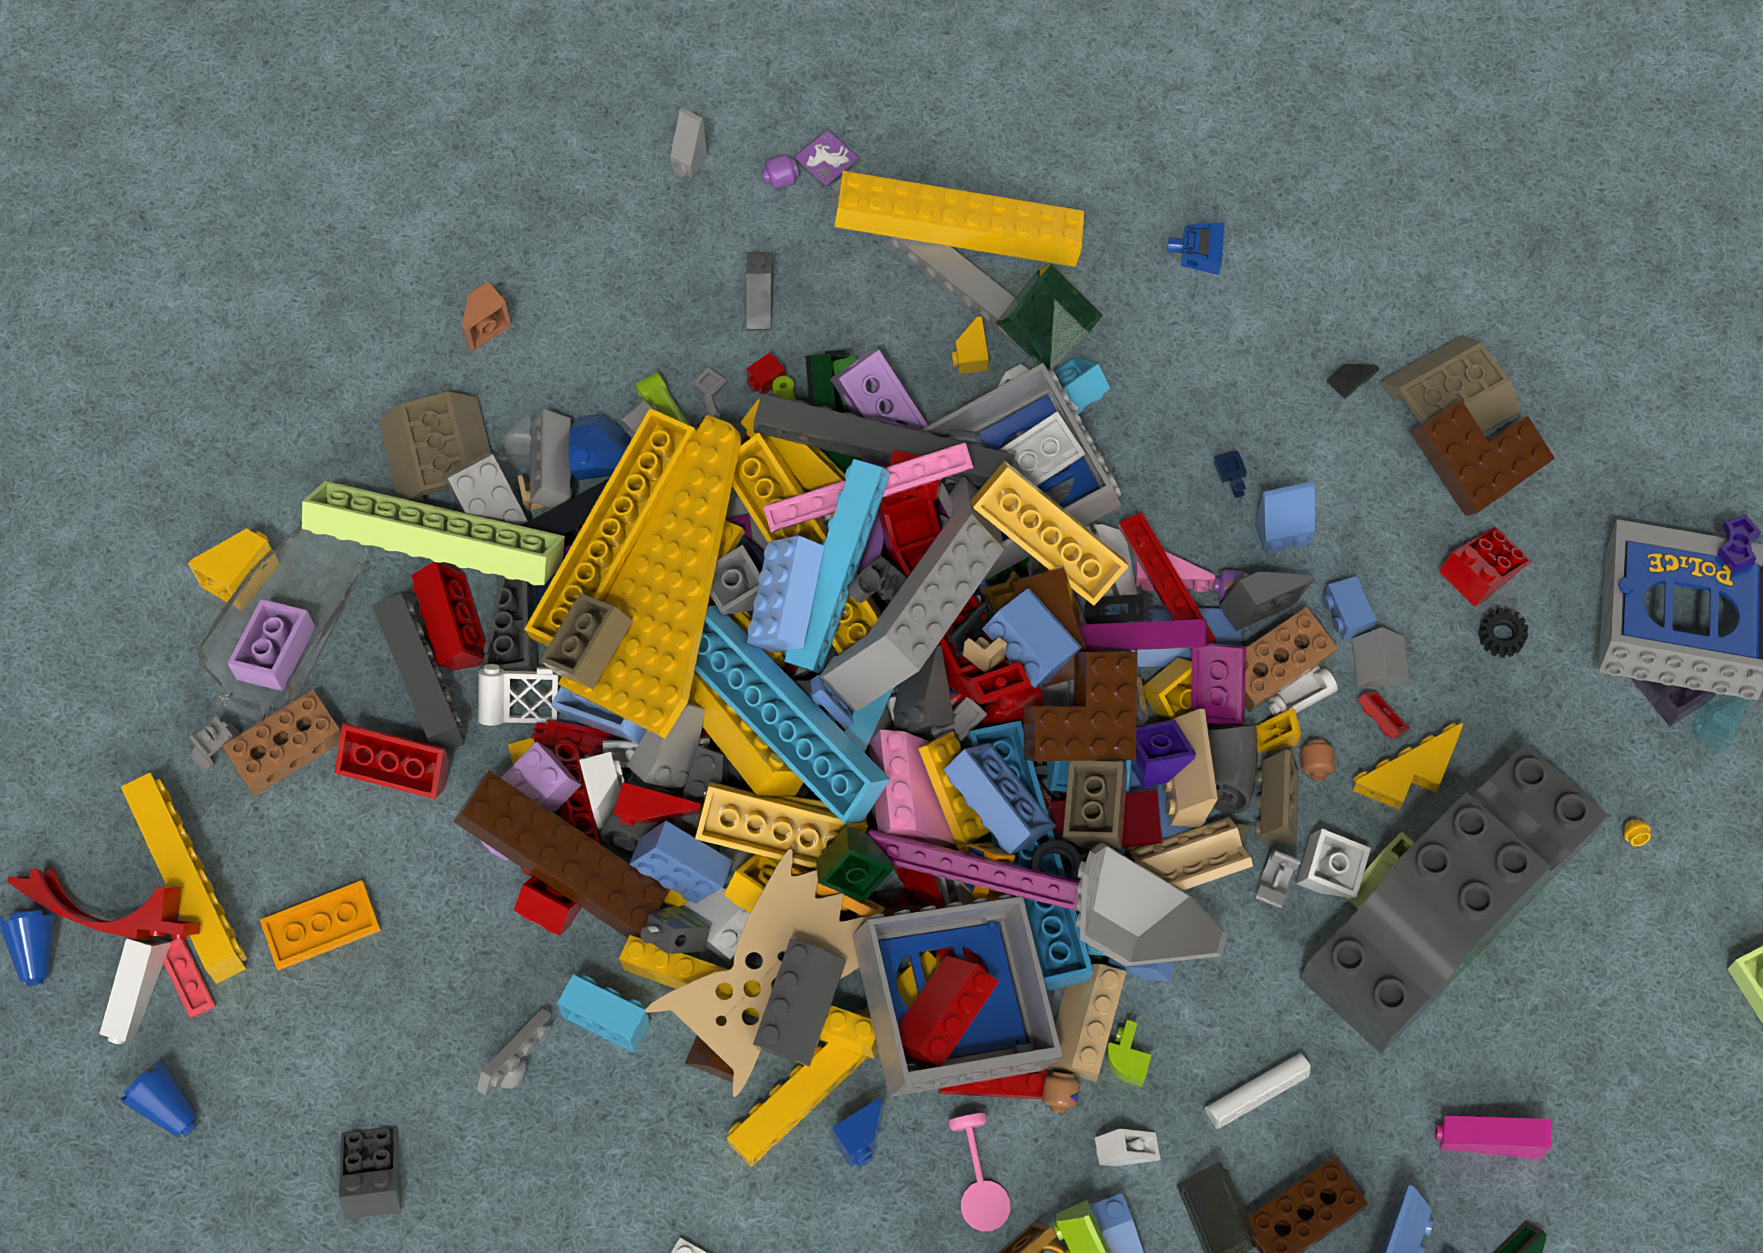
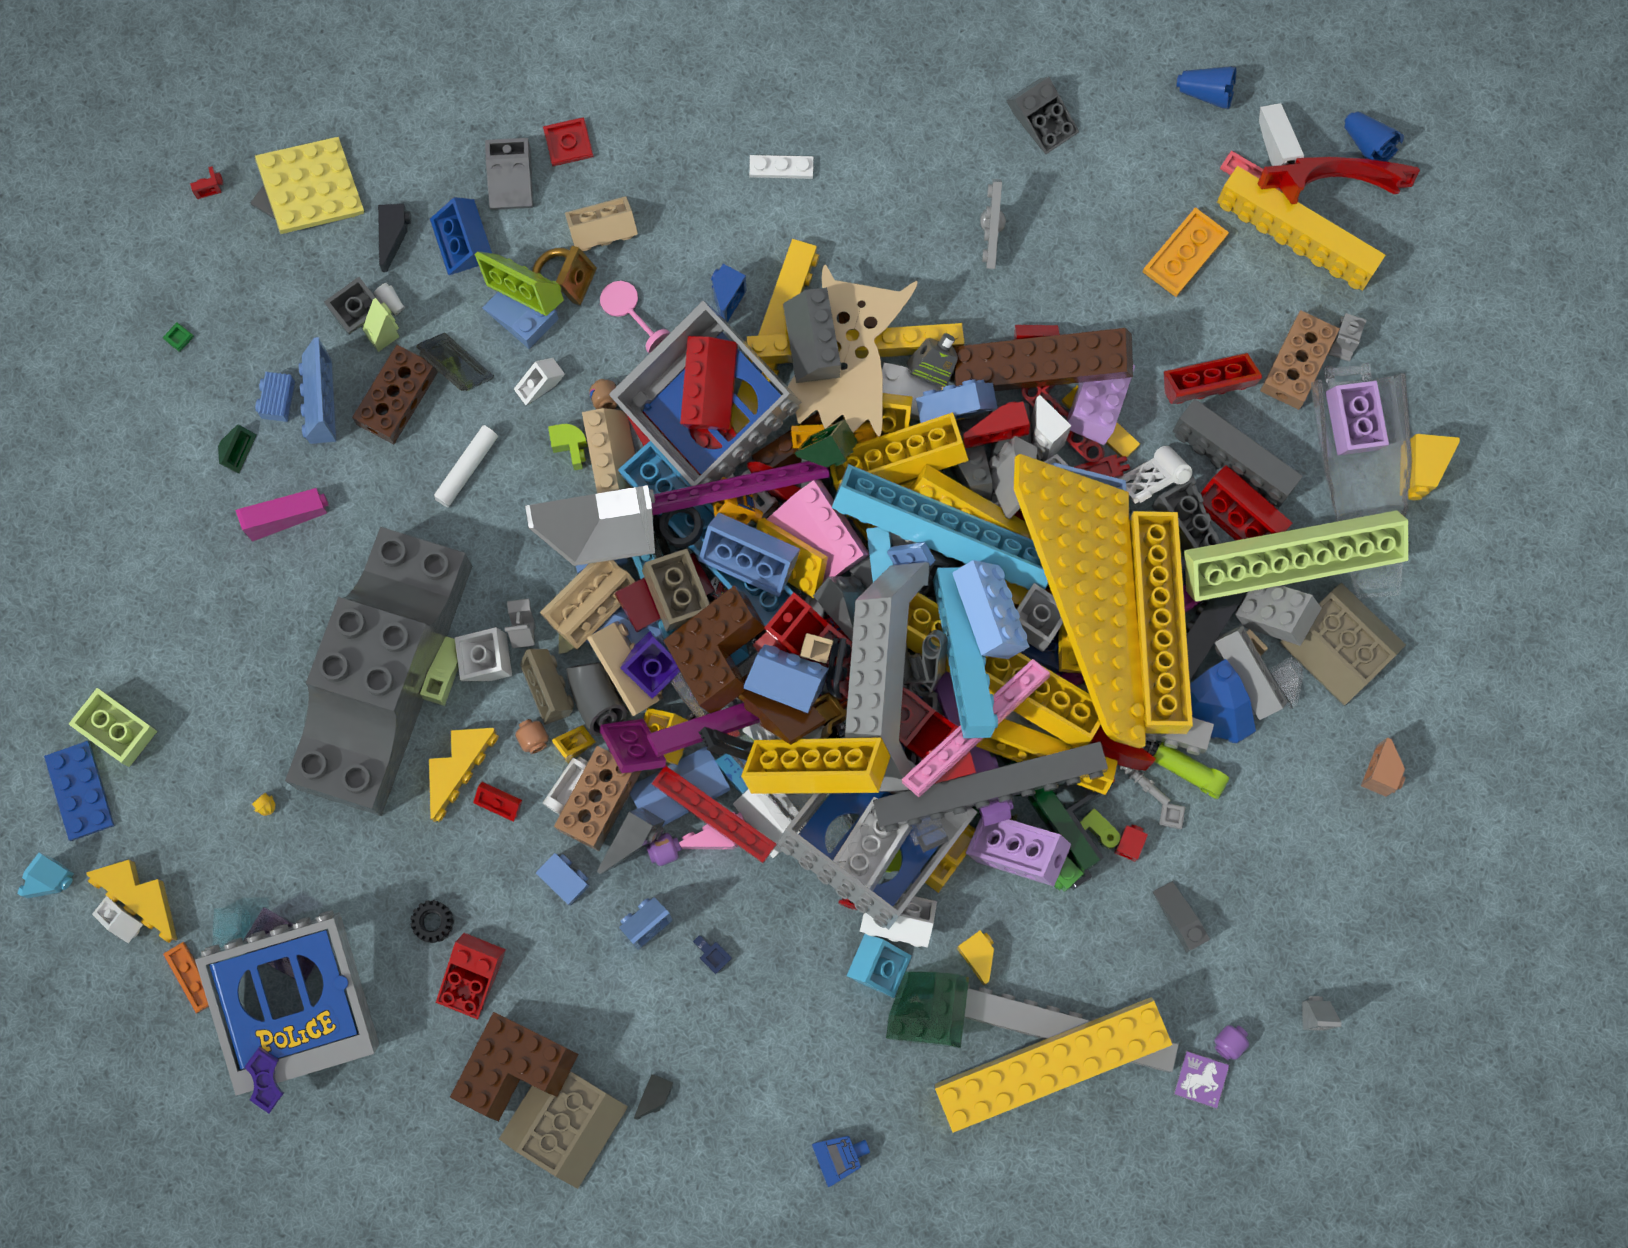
camera: 150 degrees right, 10 degrees up
dark tan brick [540,593,633,689] -> none
medium azure brick [557,975,650,1053] -> none
light grey slope [1352,627,1410,687] -> none

